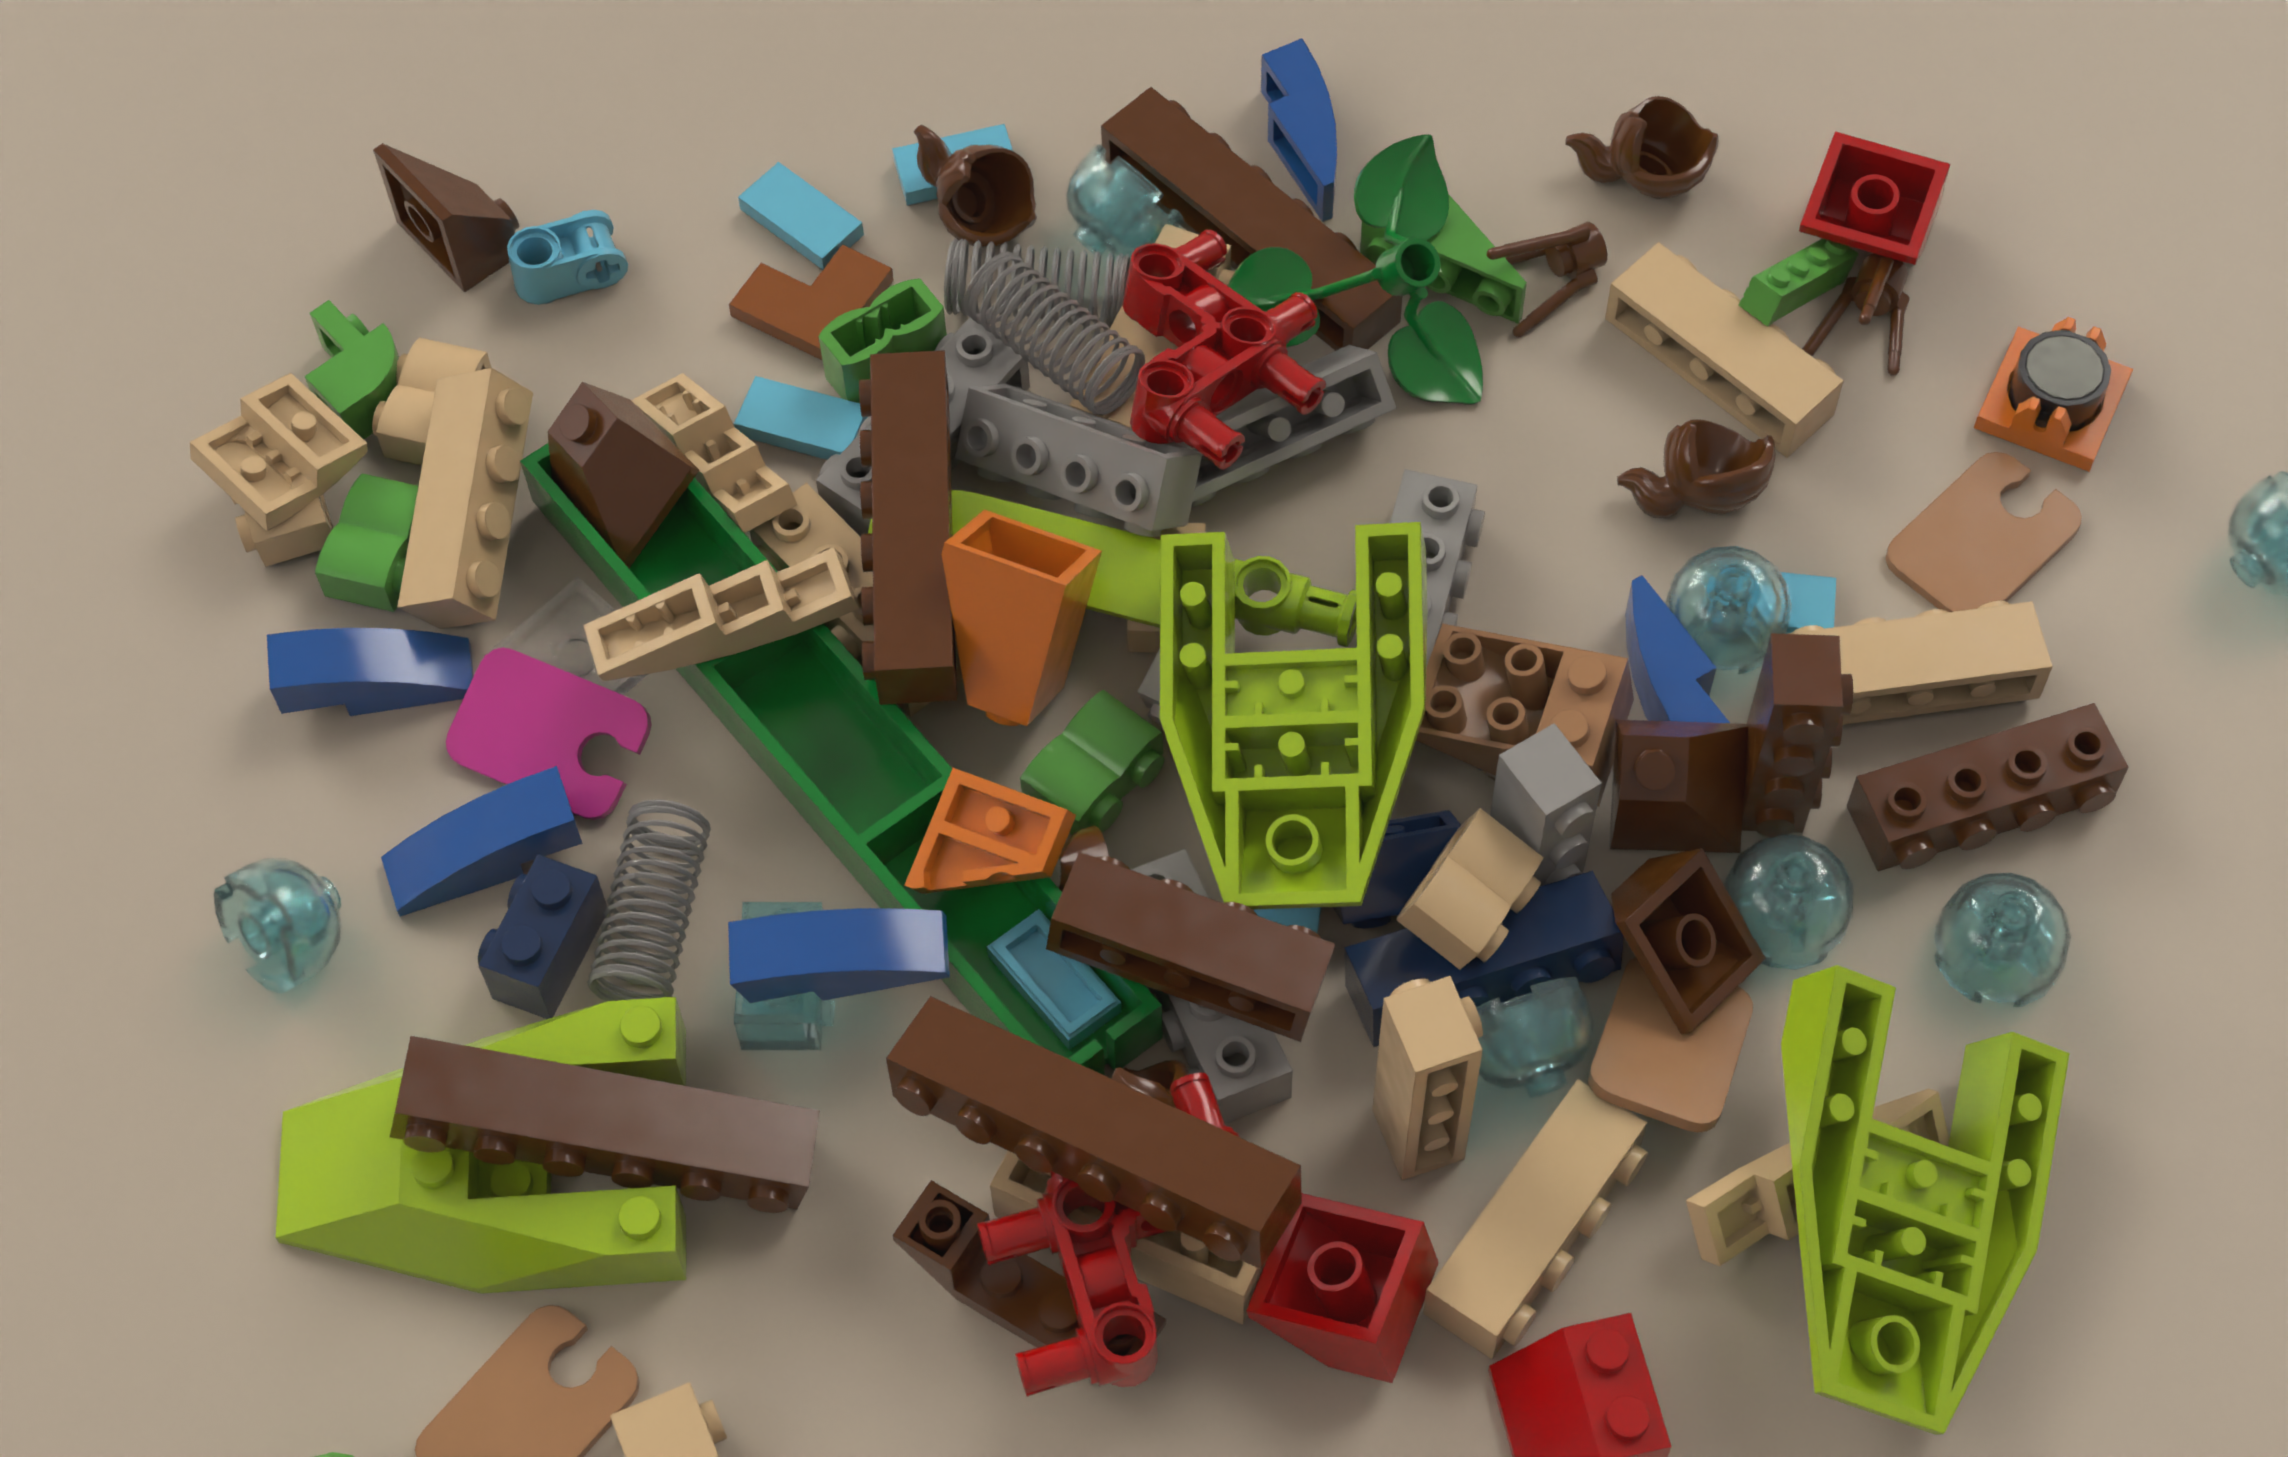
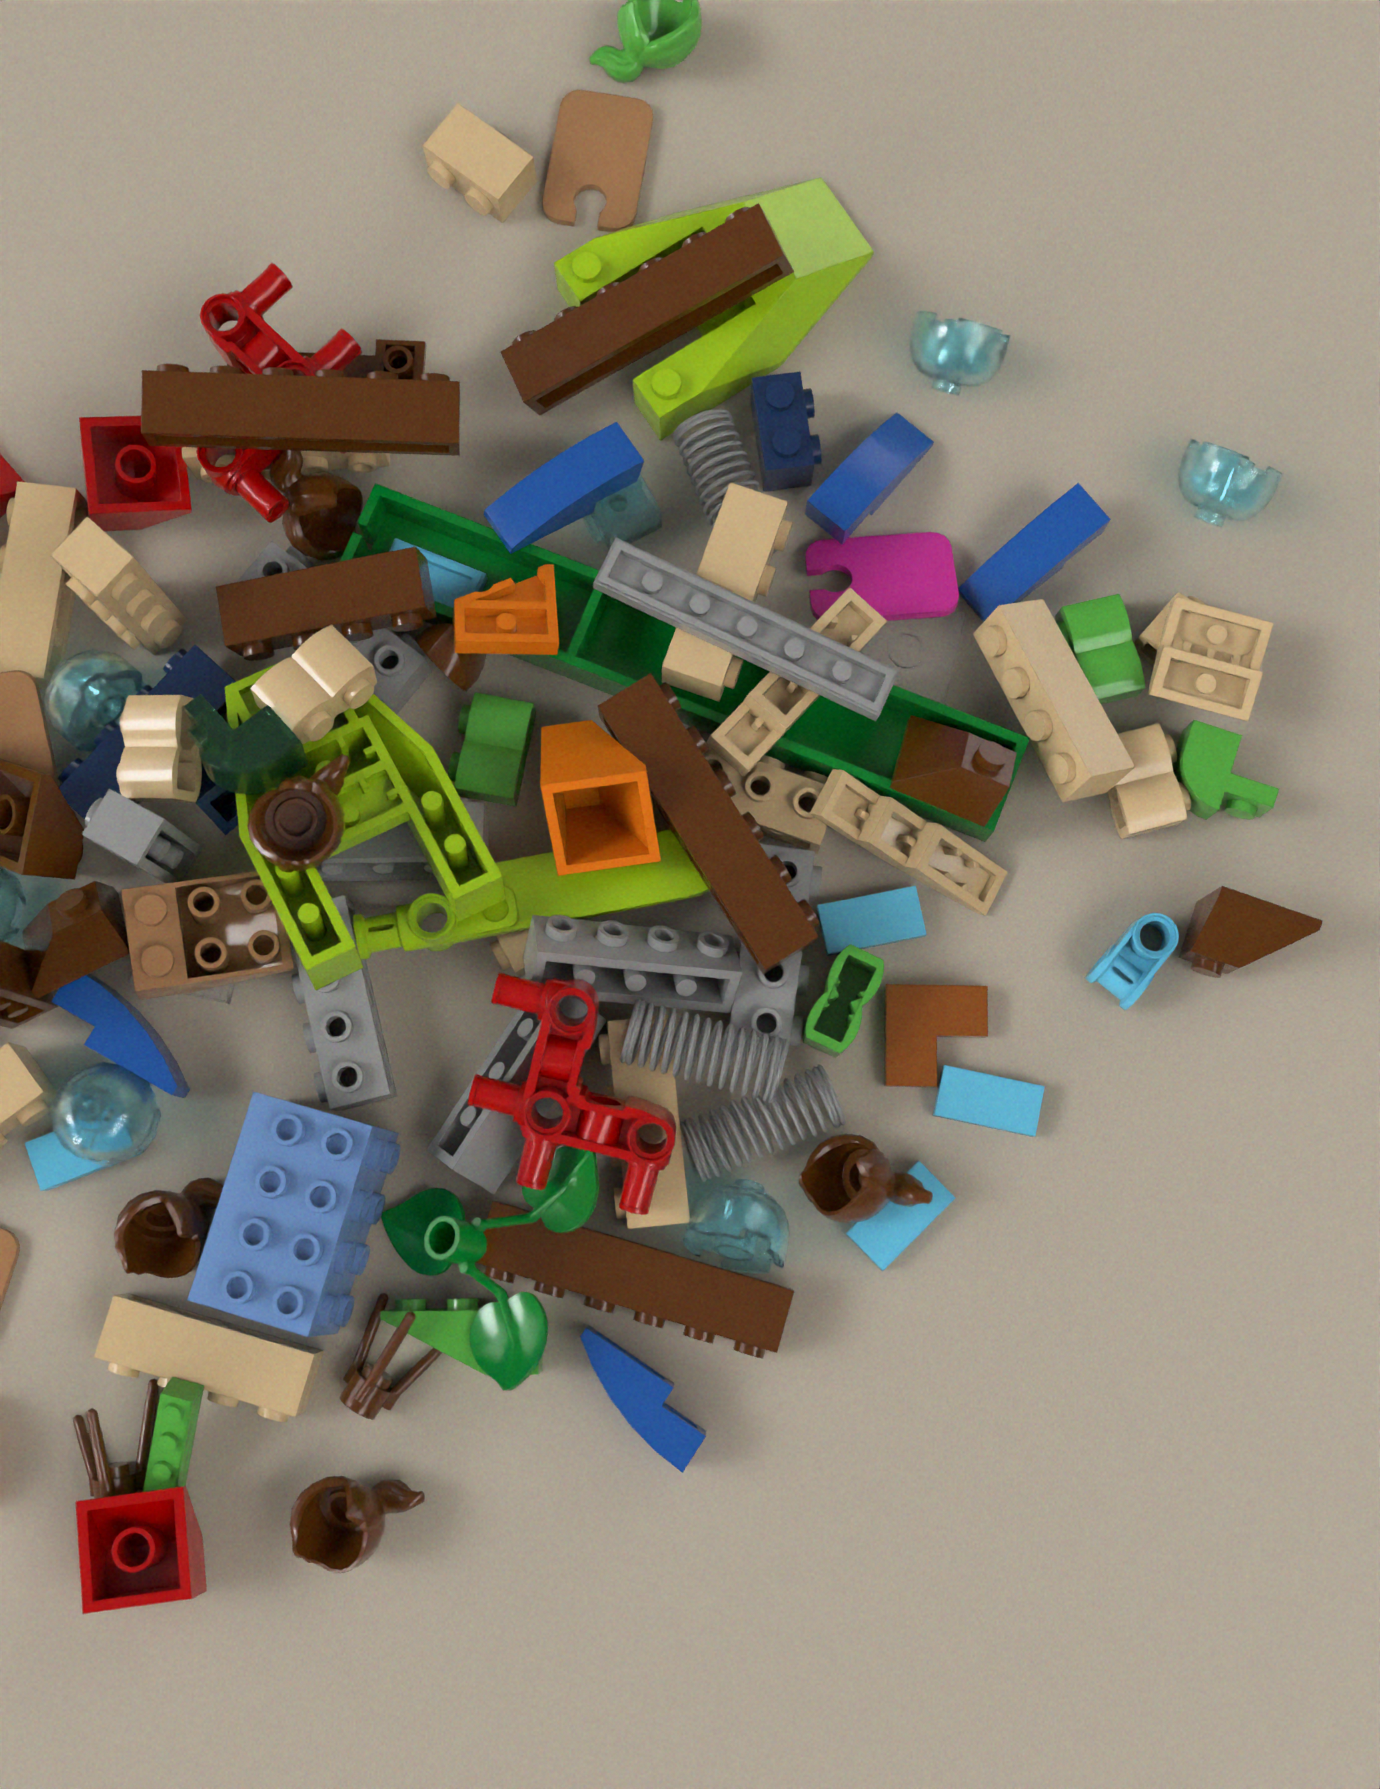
camera: 150 degrees right, 20 degrees up
none -> clear green brick [184,694,309,794]
none -> medium blue brick [188,1092,401,1337]
none -> reddish brown hair [247,754,350,872]
none -> tan brick [251,625,377,747]
none -> light grey tile [593,538,899,721]
none -> tan brick [662,482,793,702]
none -> clear light blue cylinder [1178,439,1283,528]

